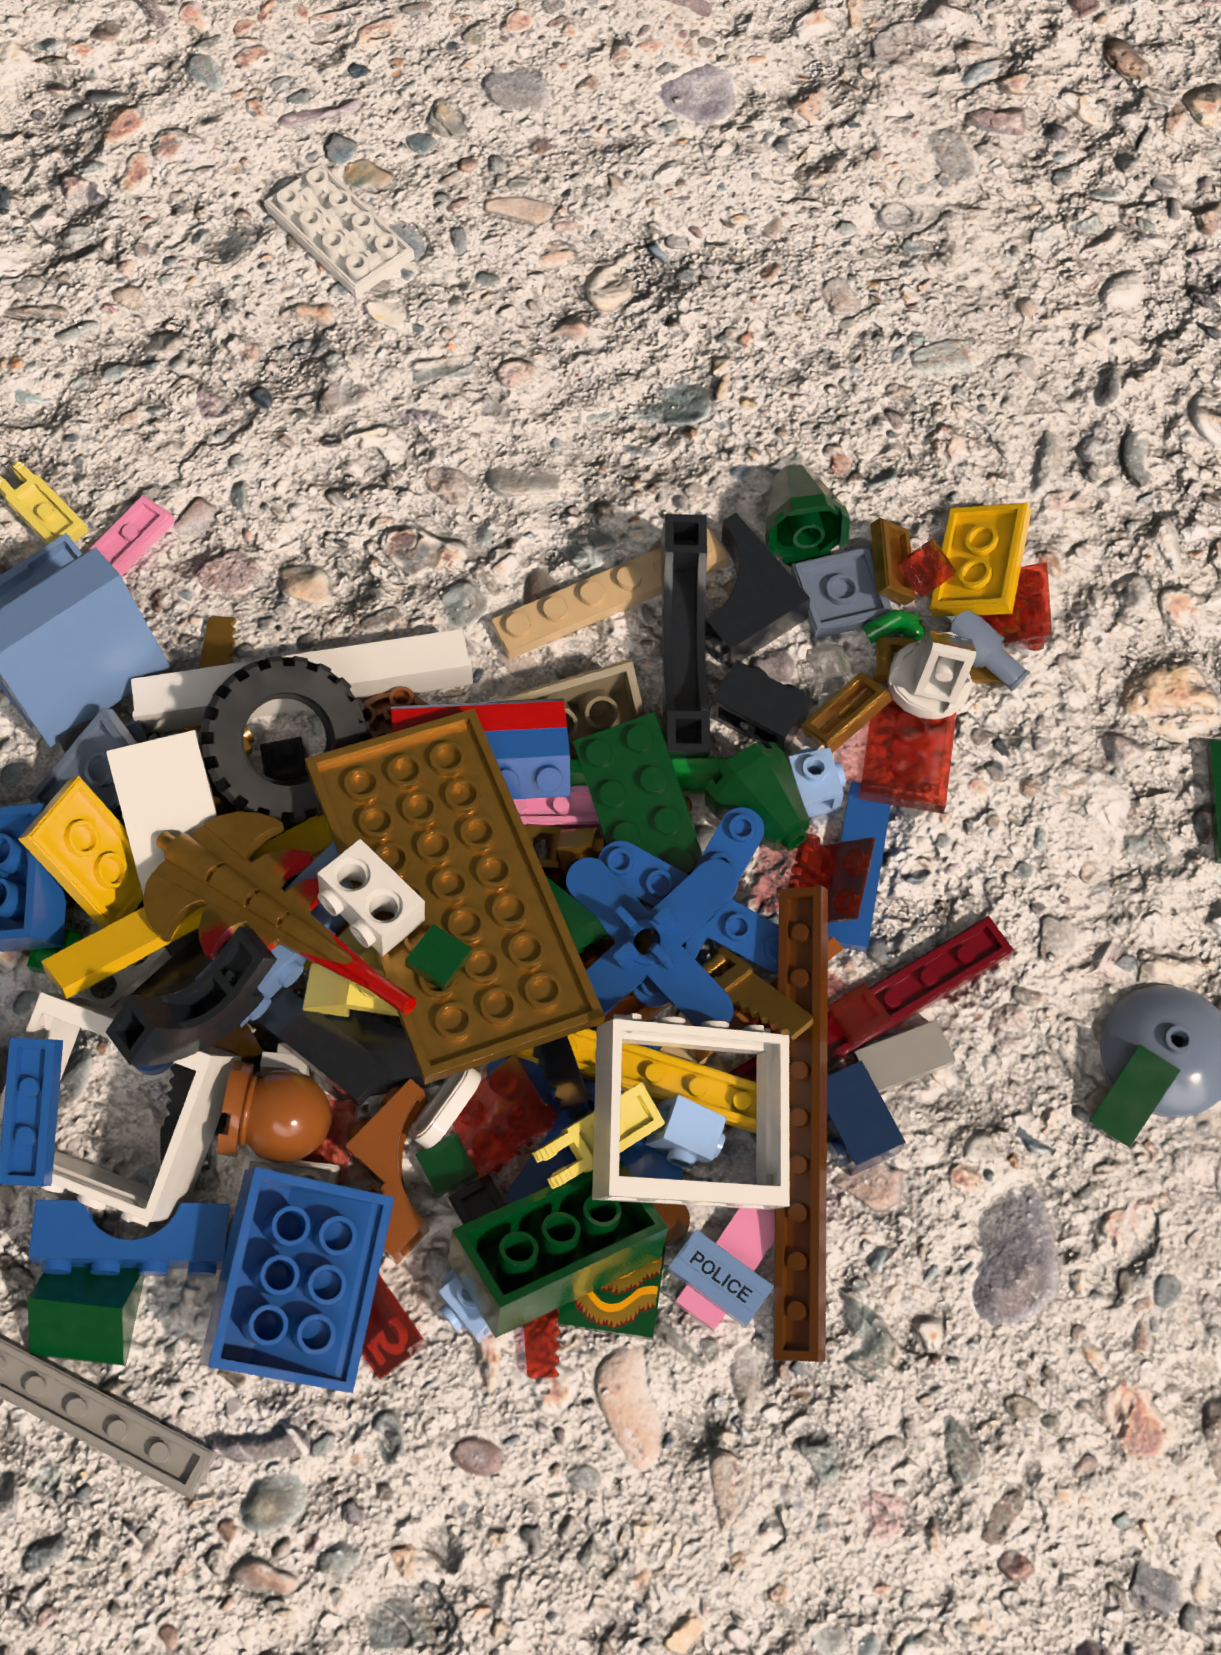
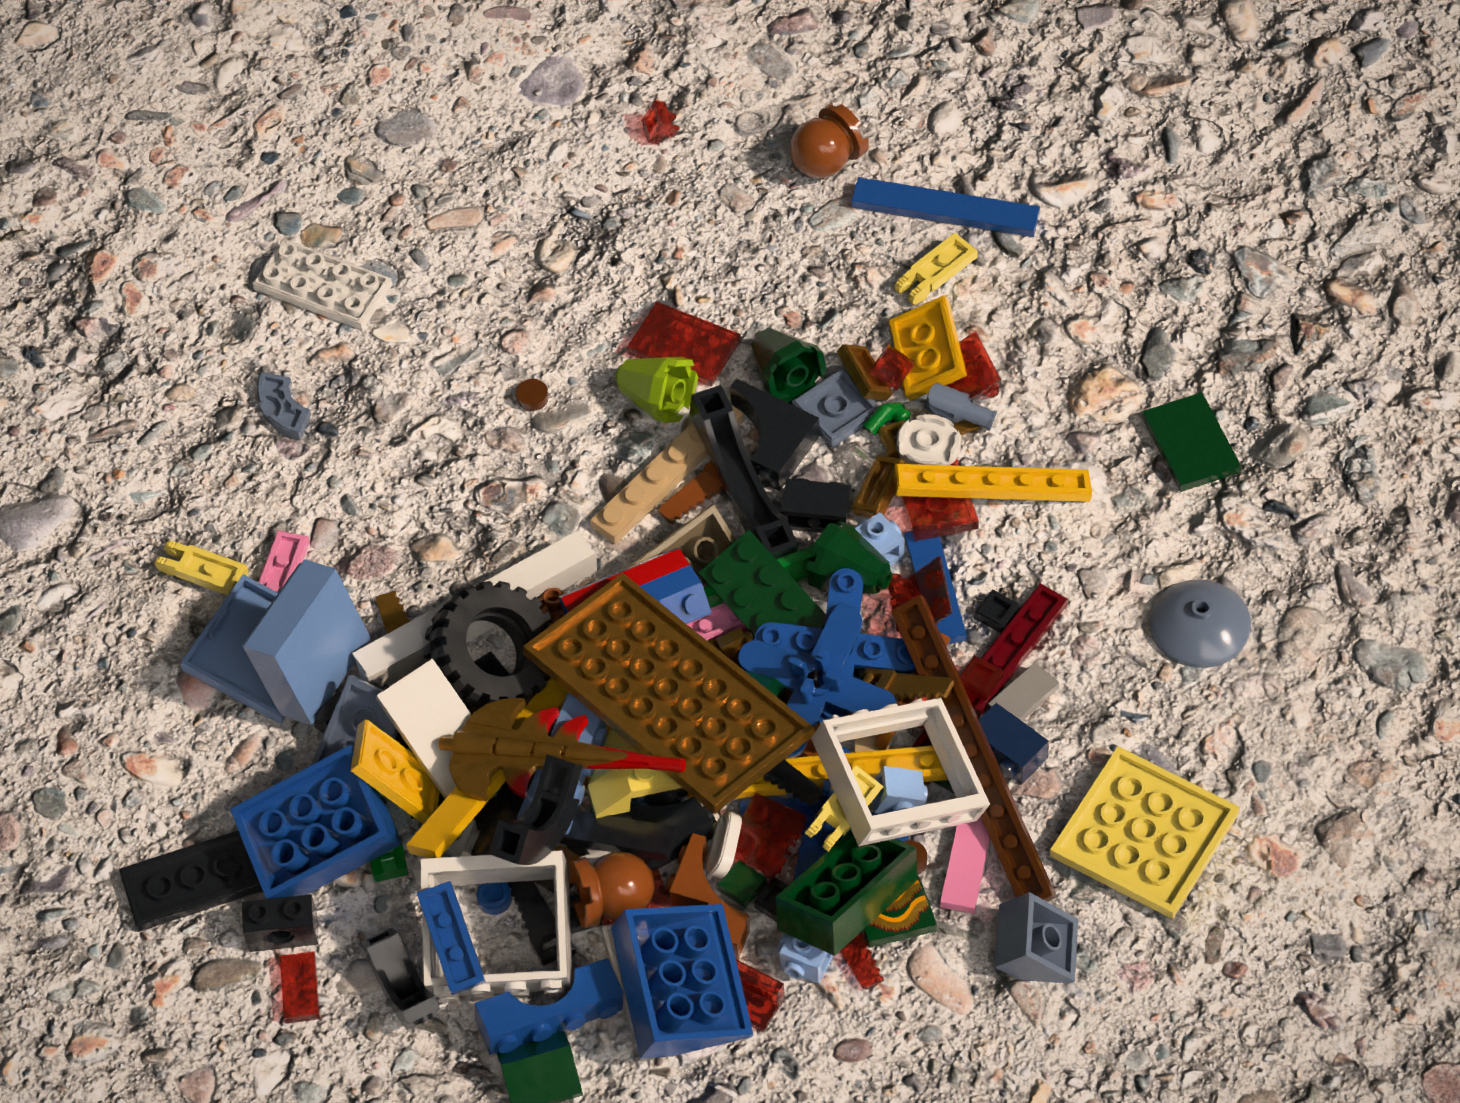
camera: 20 degrees left, 10 degrees down
white brick [317,839,425,956] -> none
dark green tile [405,924,472,991] -> none
medium blue tile [668,1229,774,1328] -> none
white slope [914,630,976,704] -> none
dark green tile [1089,1044,1181,1148] -> none
none -> sand blue tile [257,371,311,441]
none -> reddish brown tile [516,379,549,411]
none -> lime cone [616,357,698,423]
none -> clear red tile [627,302,741,387]
none -> clear red tile [641,100,680,145]
none -> dark orange piece [659,460,725,524]
none -> dark orange tile [789,102,869,179]
none -> blue tile [851,177,1040,237]
none -> light yellow hinge [894,233,978,306]
none -> yellow tile [894,464,1092,502]
none -> black tile [974,589,1021,633]
none -> sand blue slope [995,892,1078,984]
none -> light yellow plate [1050,746,1240,920]

